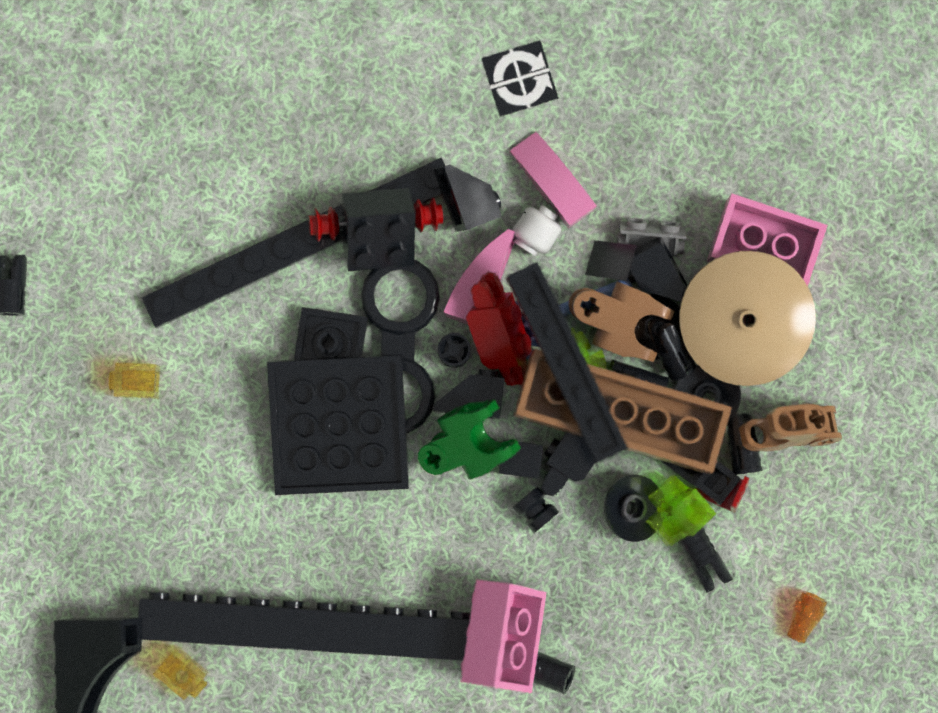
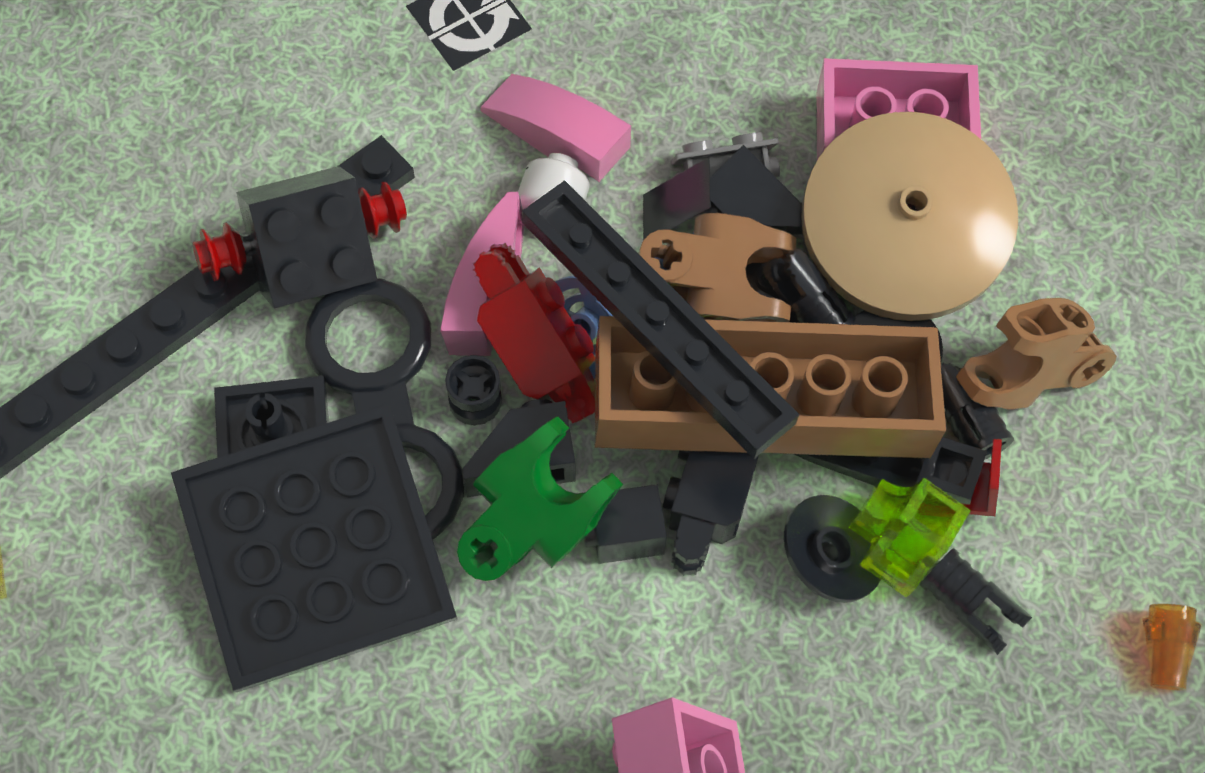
camera: 15 degrees left, 20 degrees down
black slope [433,165,502,232] -> none
black wheel [512,486,559,533] -> none

